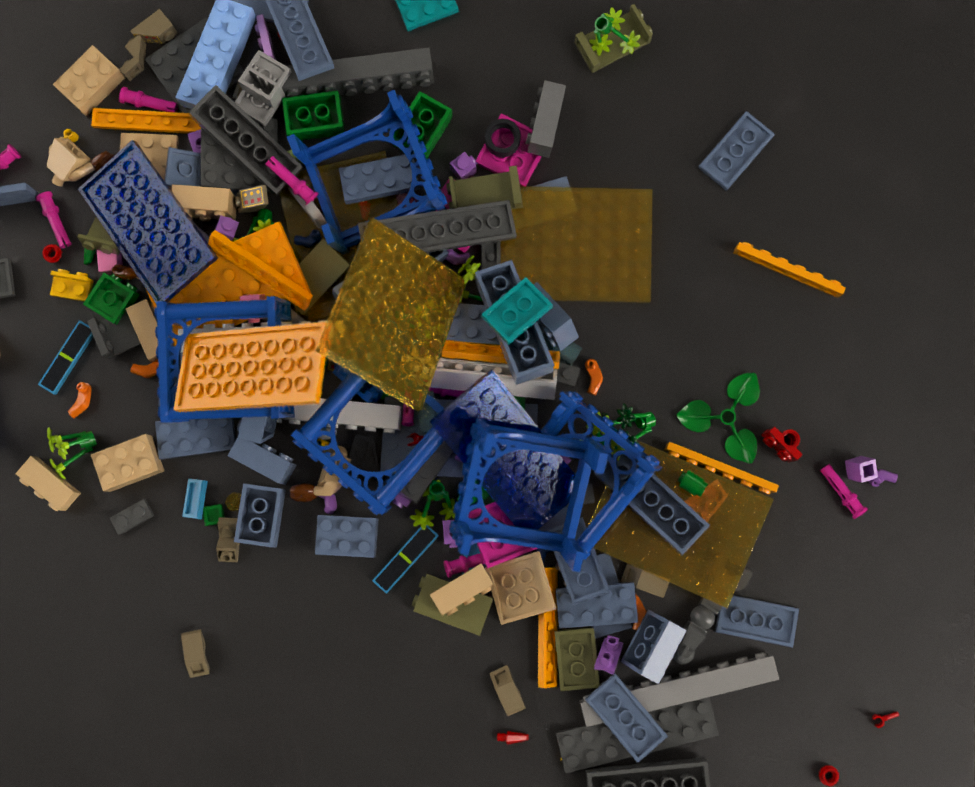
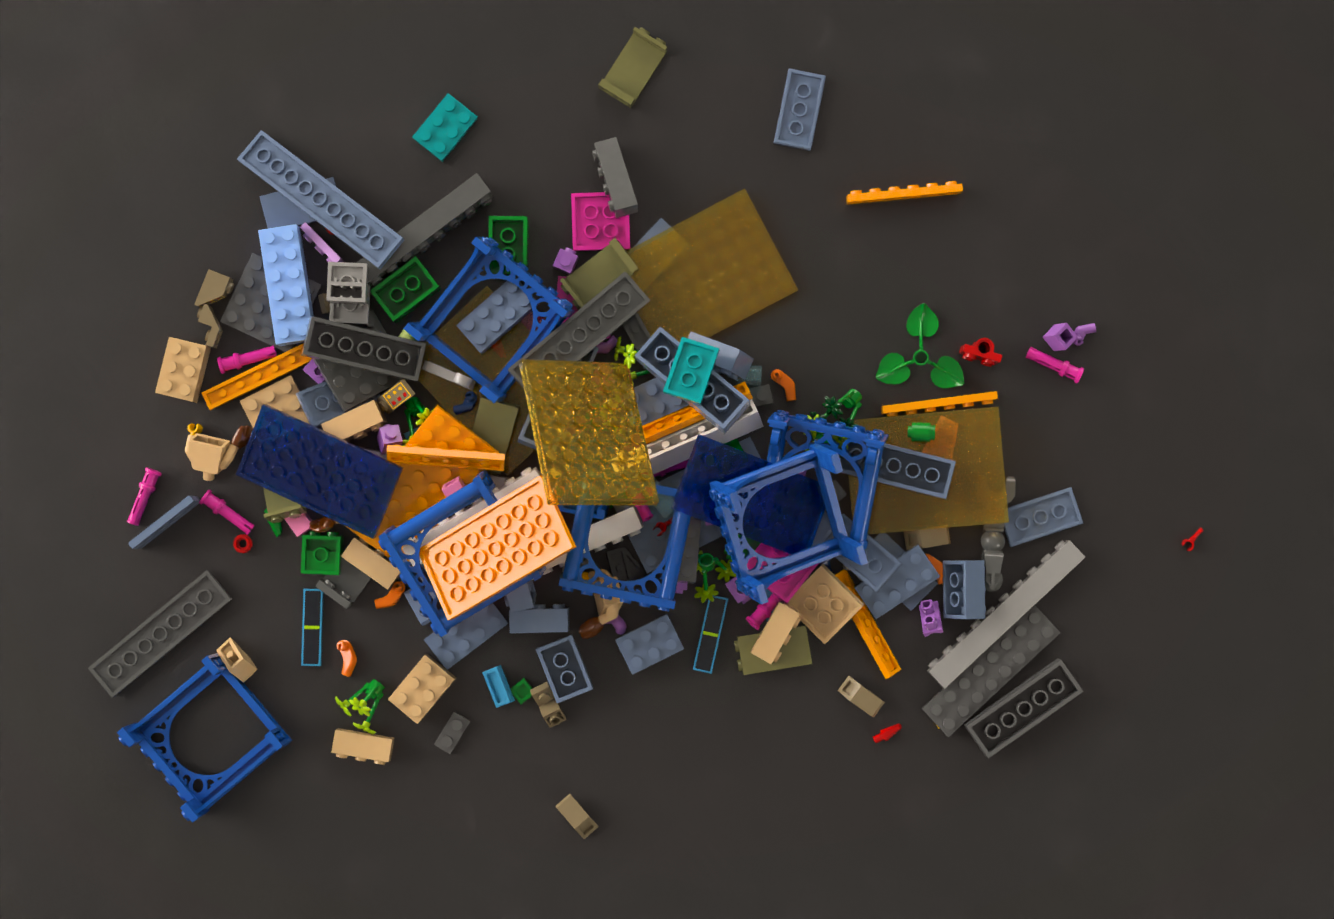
camera: 30 degrees left, 5 degrees up
yellow bracket [50,269,94,302] -> none
clear yellow plate [225,492,241,511] -> none
dark pink pin [265,156,319,205] -> none
black tyre [485,119,521,158] -> none
olive plate [554,627,600,691] -> none
sand blue tile [585,673,668,763] -> none
lime plant [589,7,641,56] -> none
red plate [819,765,839,786] -> none

